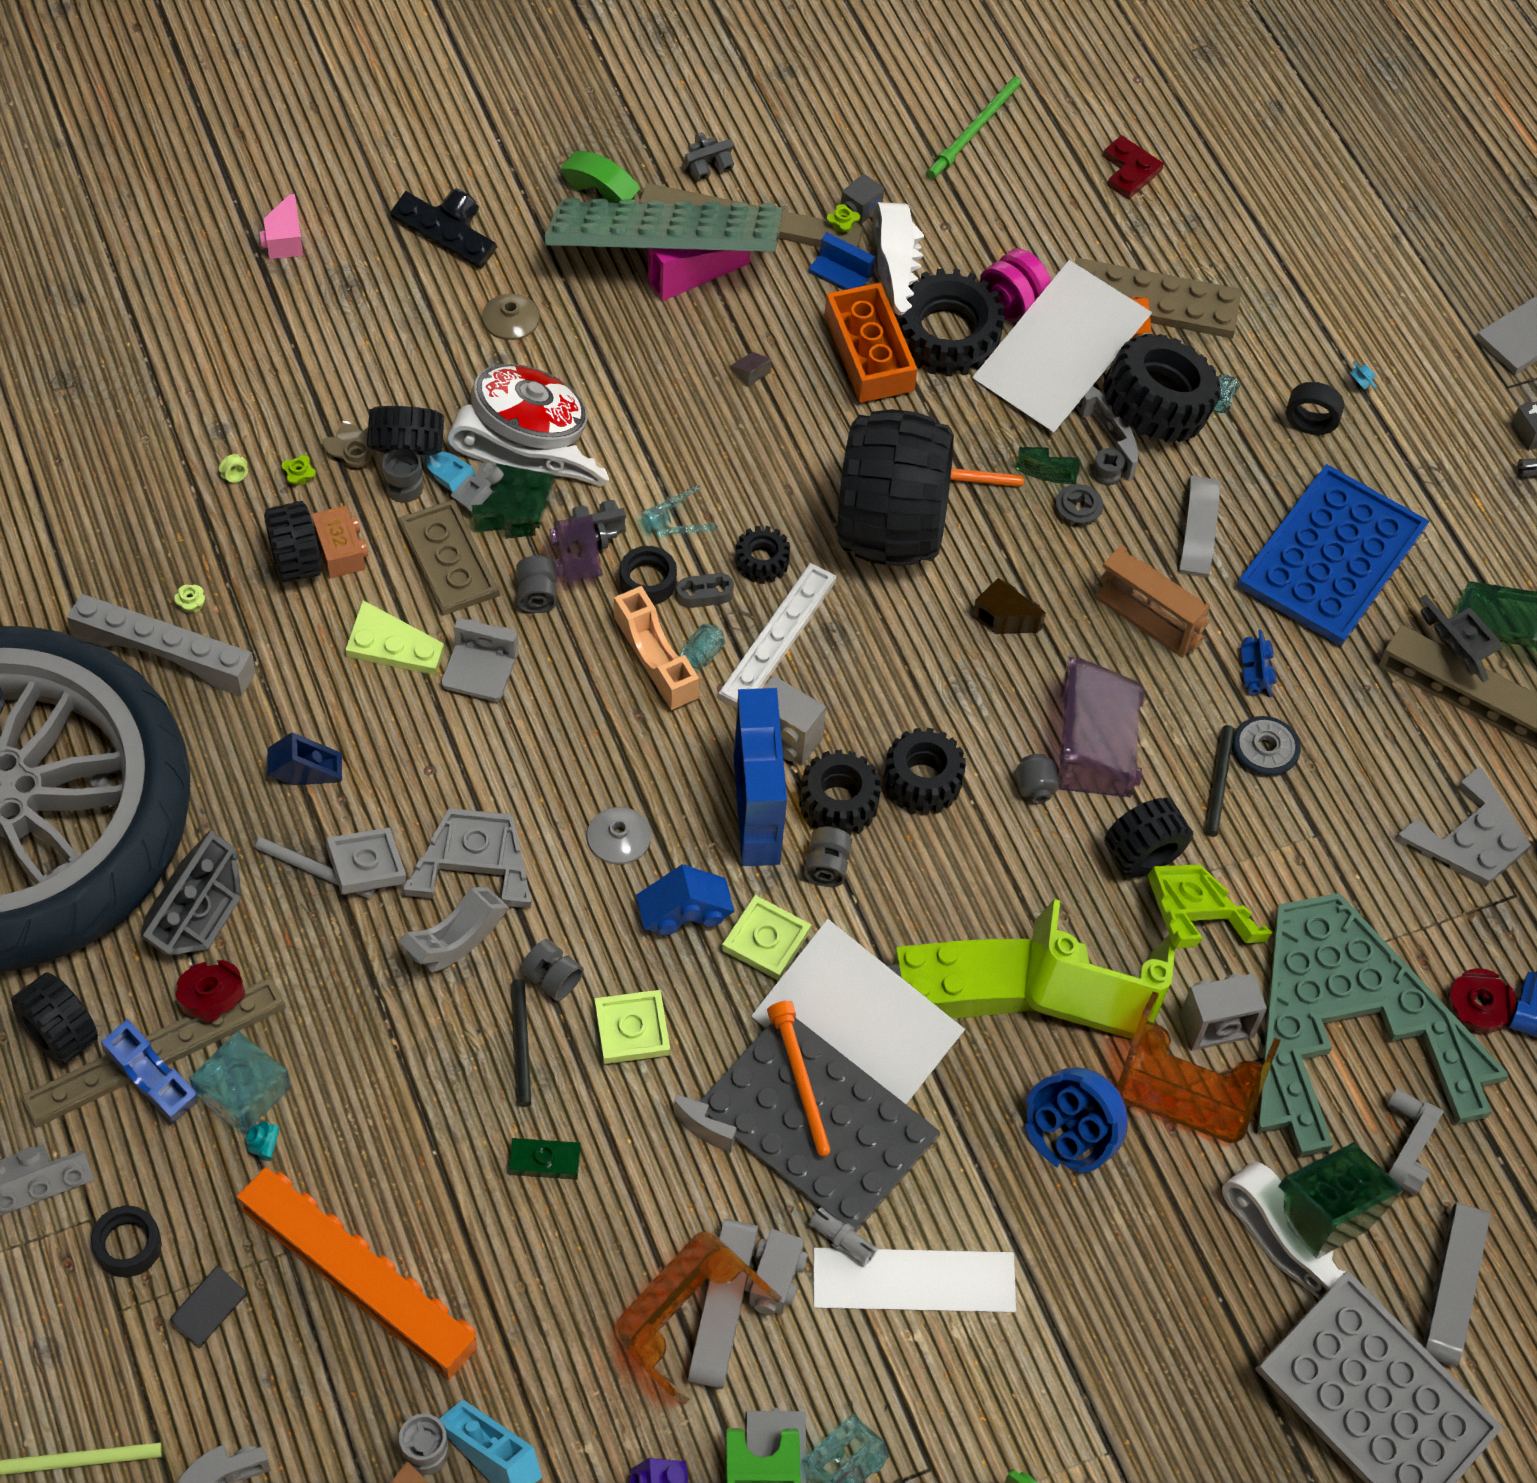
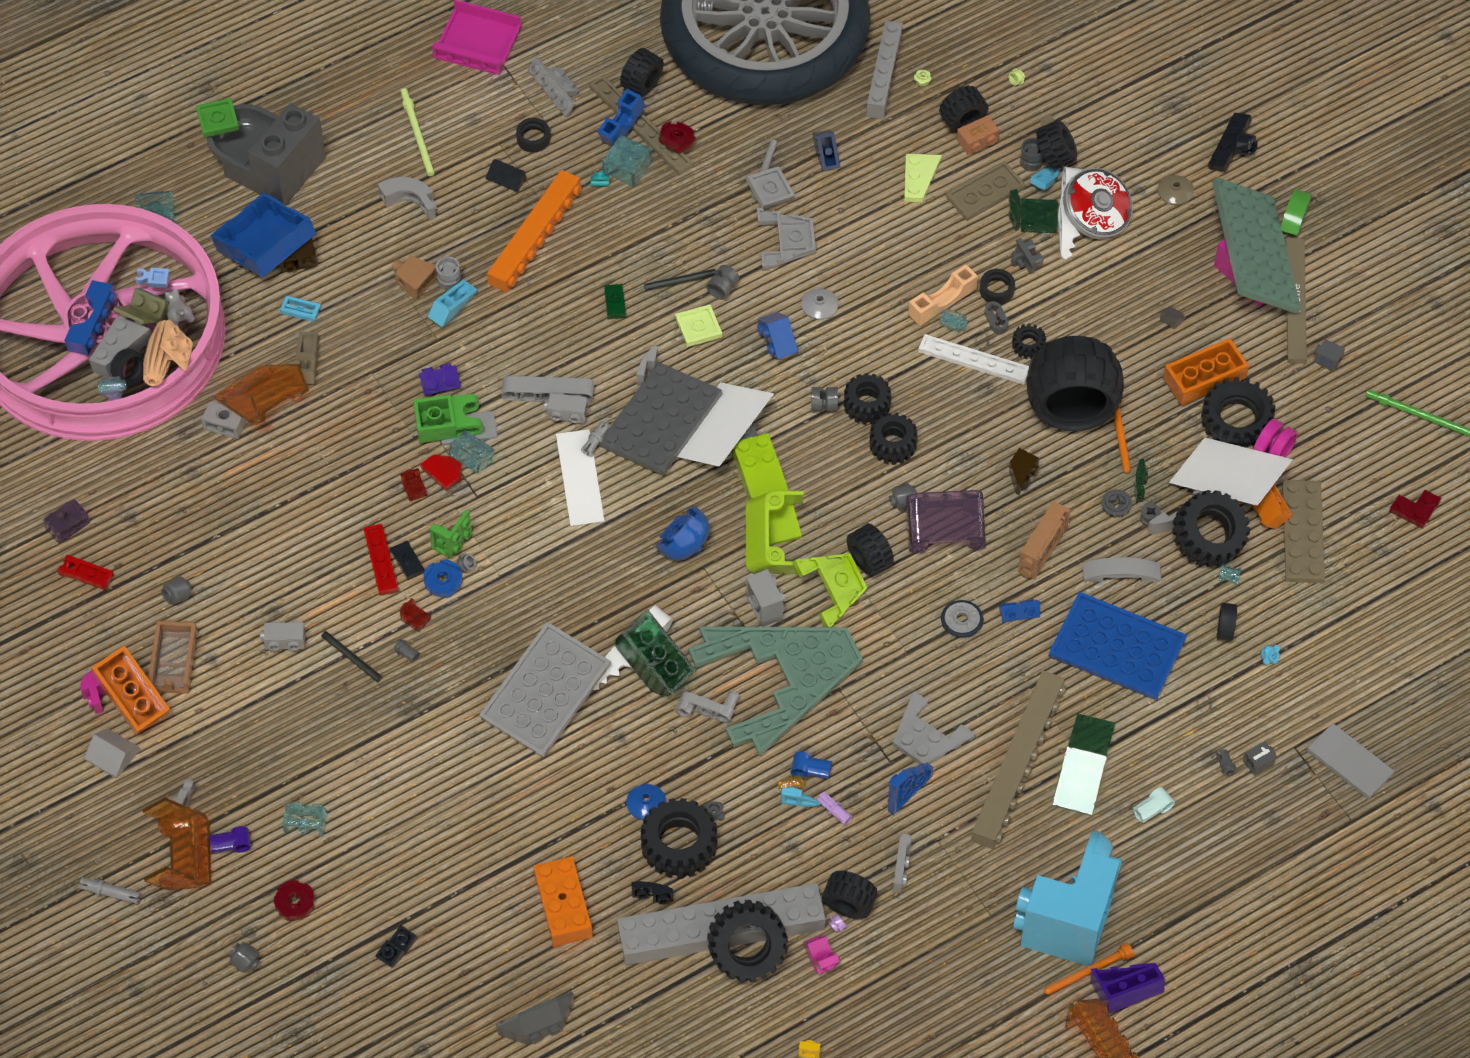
camera: 85 degrees right, 0 degrees up
dark grey wedge [140,830,241,956] -> none
bright pink slope [259,194,303,259] -> none
lime plate [281,455,316,485] -> none
light grey arch [399,886,509,972] -> none
light grey bracket [442,618,519,702] -> none
light grey plate [450,460,504,513] -> none
dark grey wheel [516,556,557,613] -> none
clear purple brick [549,515,603,582] -> none
clear orange windscreen [615,1231,782,1404] -> none
clear light blue plant [641,485,718,537] -> none
dark grey hips [681,132,734,182] -> none
yellowish green plate [722,895,812,981] -> none
blue tile [733,688,787,866] -> none
light grey brick [764,676,826,766] -> none
orange piece [767,1001,830,1157] -> none
blue panel [809,232,875,290] -> none
lime plate [827,204,860,233] -> none
white animal [873,202,924,316] -> none
clear orange windscreen [1117,991,1281,1143] -> none
pearl dark grey bar [1205,725,1234,837] -> none
dark grey bracket [1420,595,1502,682] -> none
light grey beam [1422,1202,1490,1368] -> none
dark red plate [1448,968,1516,1033] -> none

